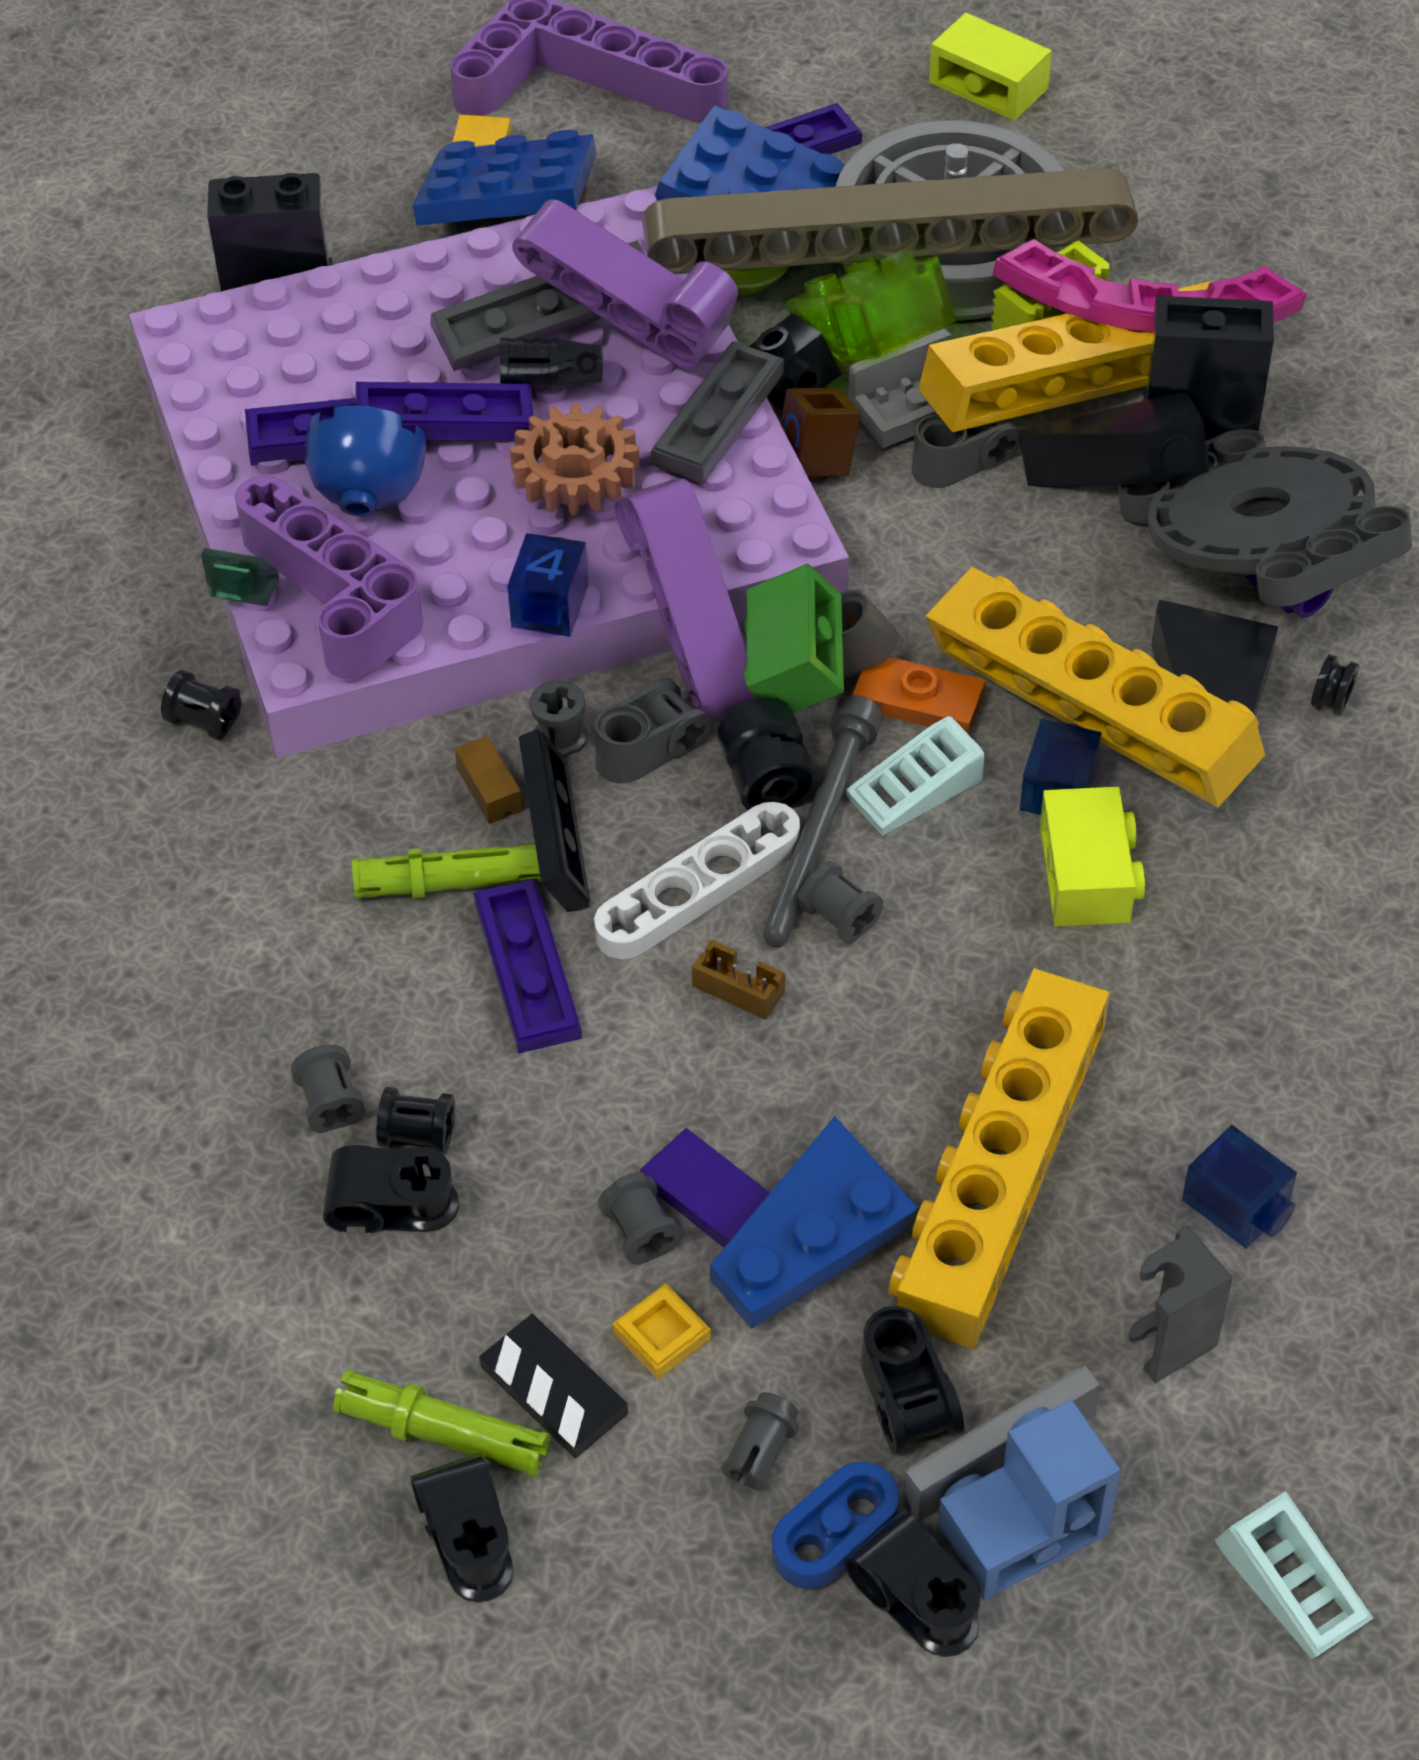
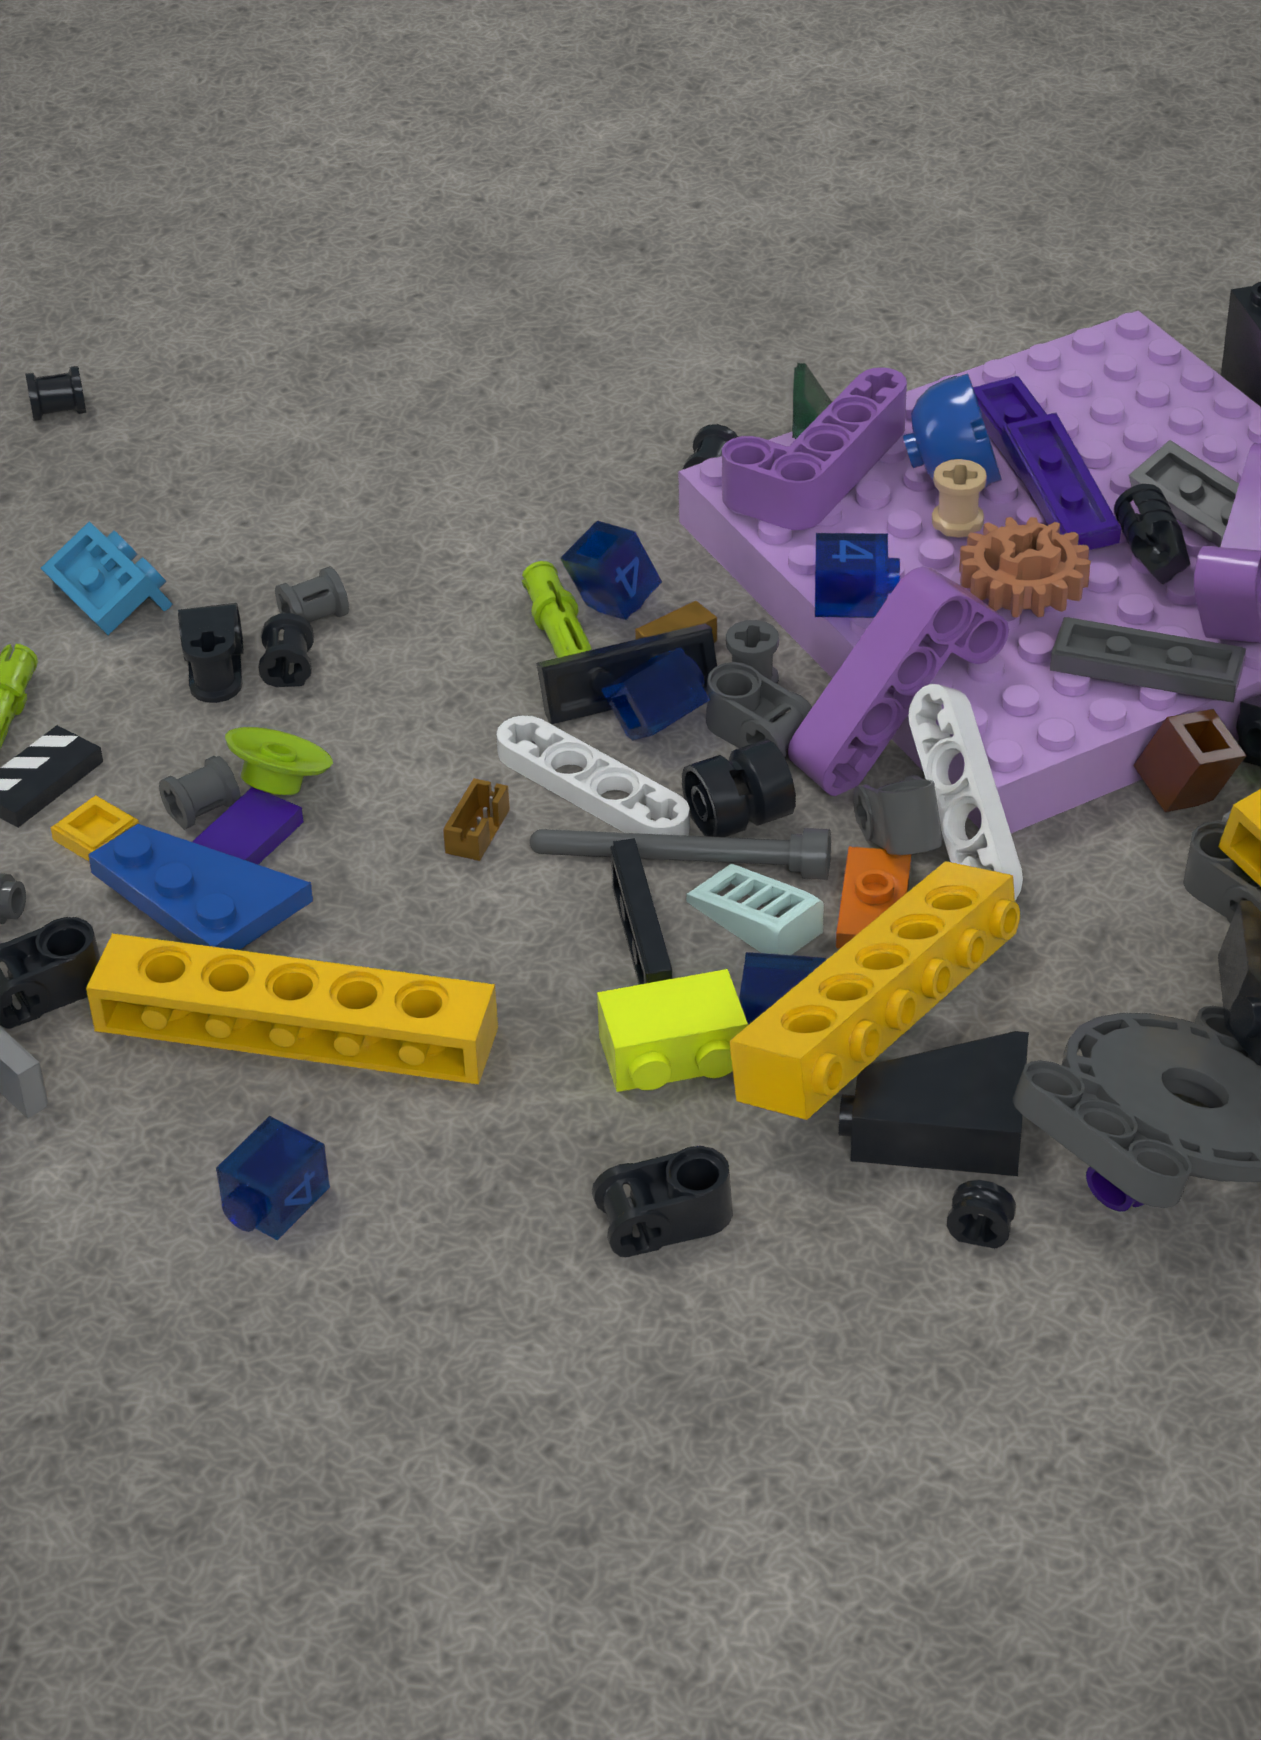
camera: 80 degrees right, 10 degrees down
dark purple tile [473,878,582,1054] -> none
bright green brick [744,563,844,712] -> none
dark grey bush [798,861,883,944] -> none
dark grey hinge [1128,1225,1233,1383] -> none
none -> dark azure bracket [41,521,173,635]
none -> lime piece [225,727,333,795]
none -> clear blue brick [560,520,662,620]
none -> black piece [592,1146,733,1258]
none -> clear blue brick [601,647,710,741]
none -> black tile [610,838,673,985]
none -> white beam [908,684,1023,900]
none -> tan bush [932,459,987,538]

